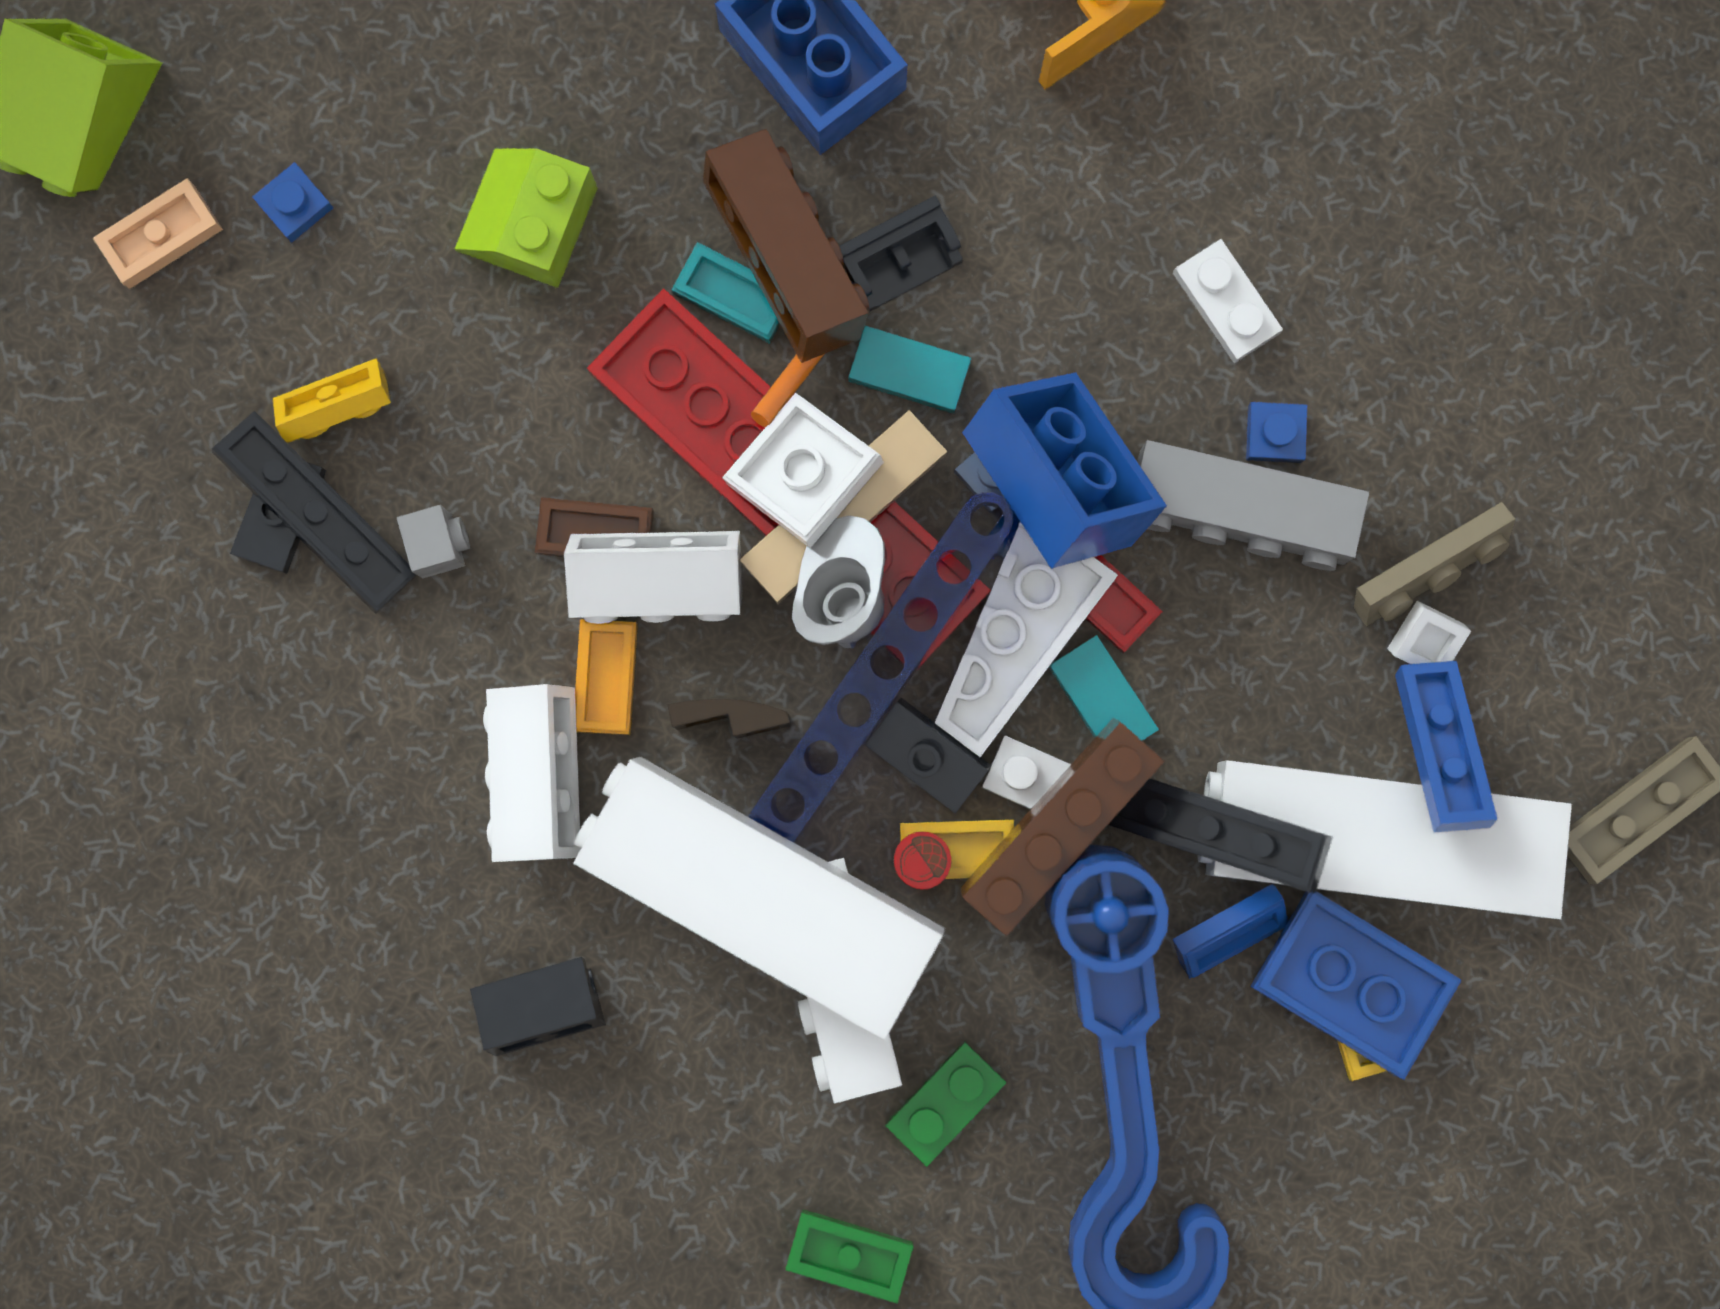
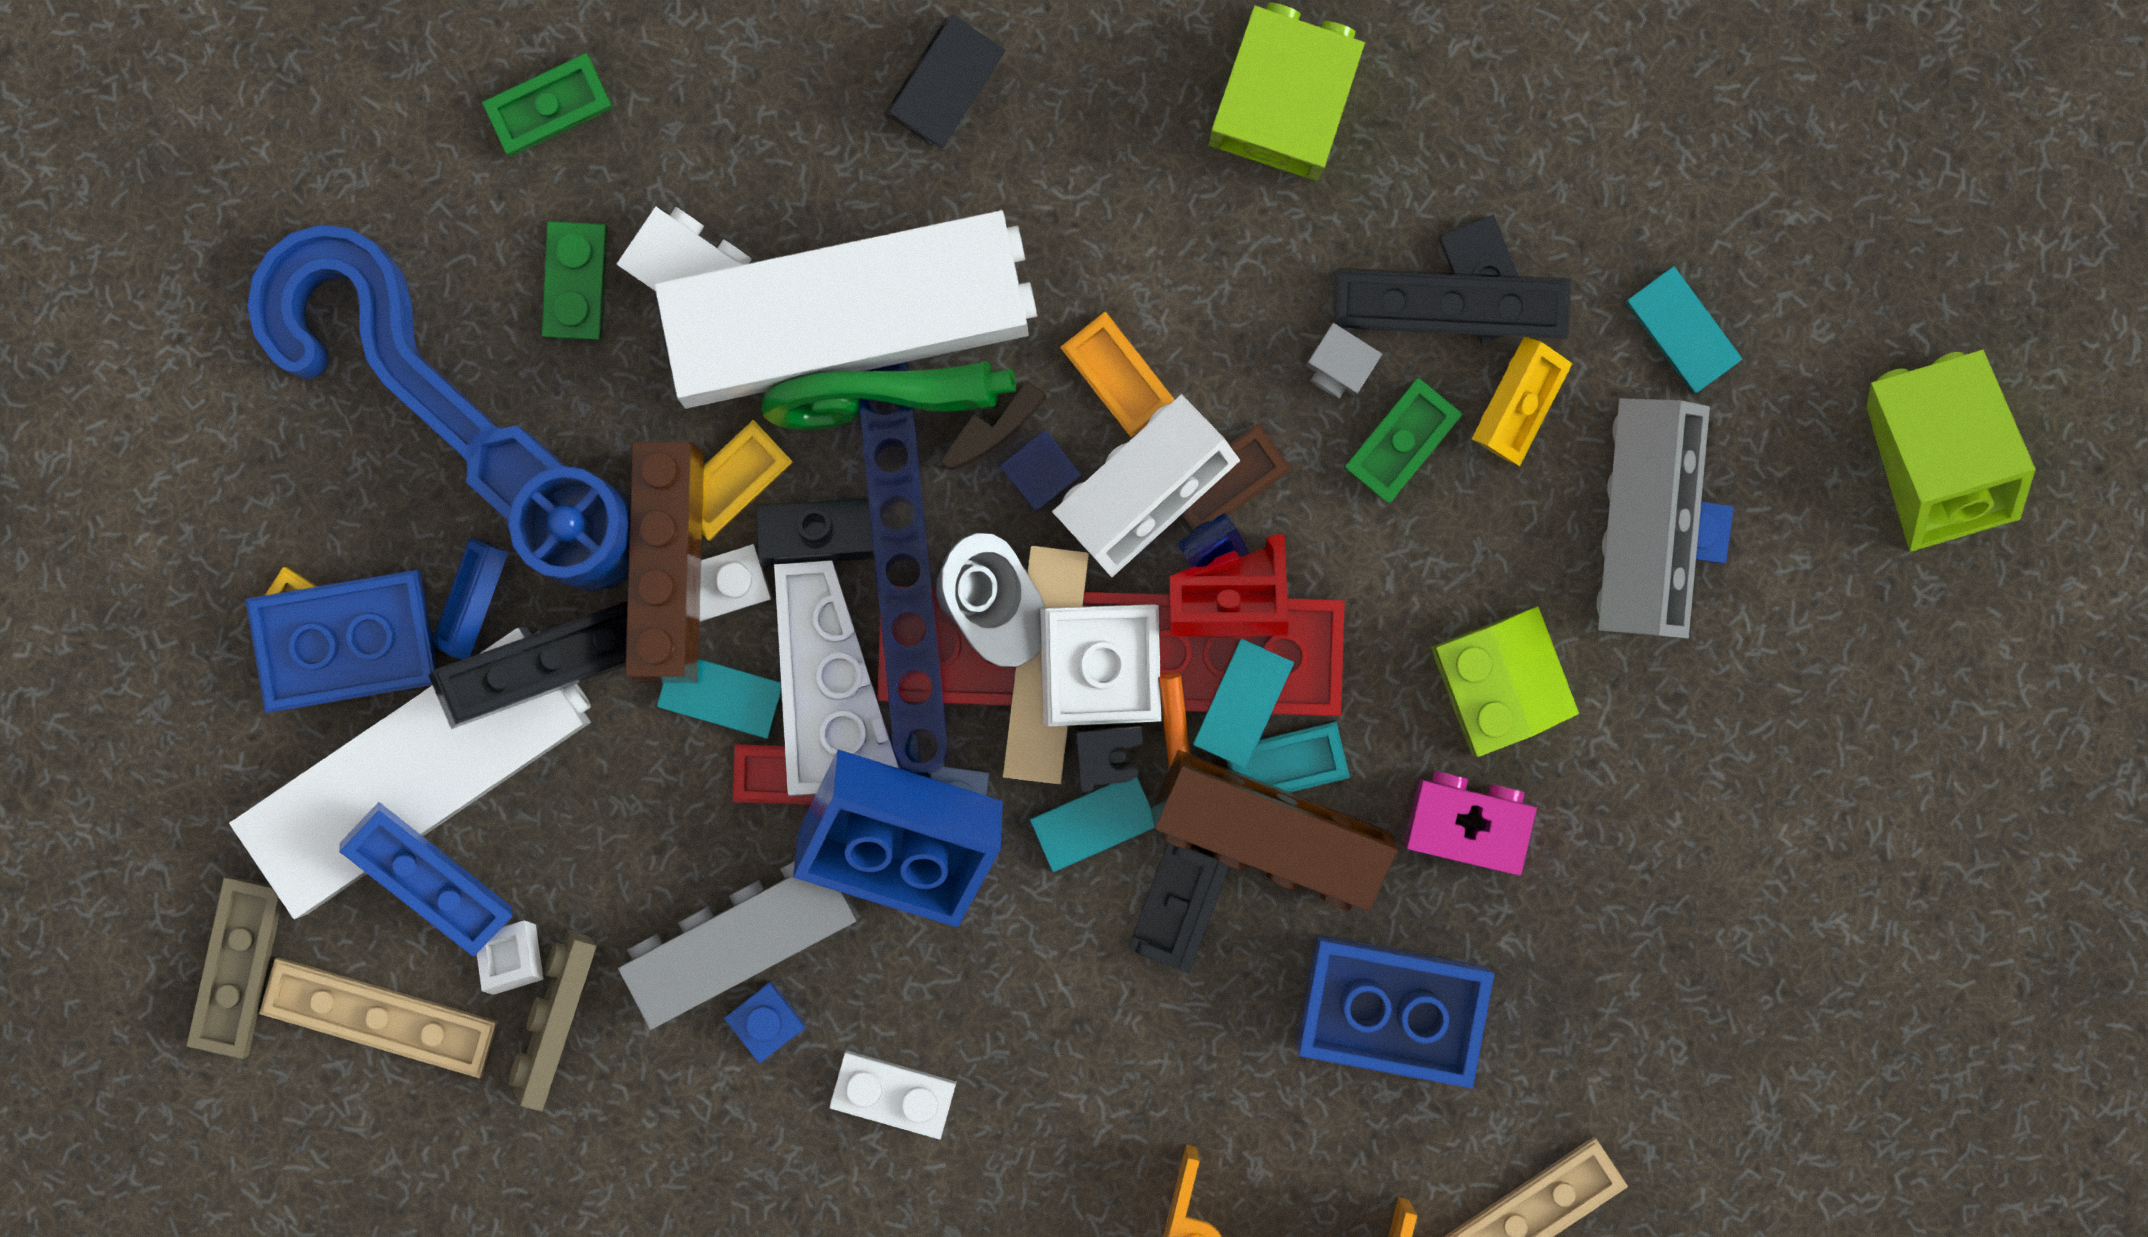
camera: 135 degrees right, 5 degrees up
light nougat plate [93,178,223,289] -> none
white brick [483,684,581,862] -> none
red tile [894,831,951,889] -> none
none -> tan tile [259,957,498,1078]
none -> green plant [761,361,1016,430]
none -> clear blue plate [1000,430,1082,512]
none -> black hinge [1077,724,1143,792]
none -> red wing [1169,534,1289,636]
none -> clear blue plate [1176,512,1250,568]
none -> teal tile [1193,638,1294,769]
none -> lime slope [1208,2,1365,182]
none -> green plate [1343,378,1463,505]
none -> dark pink brick [1403,771,1537,876]
none -> light grey brick [1597,398,1710,639]
none -> teal tile [1625,266,1742,395]

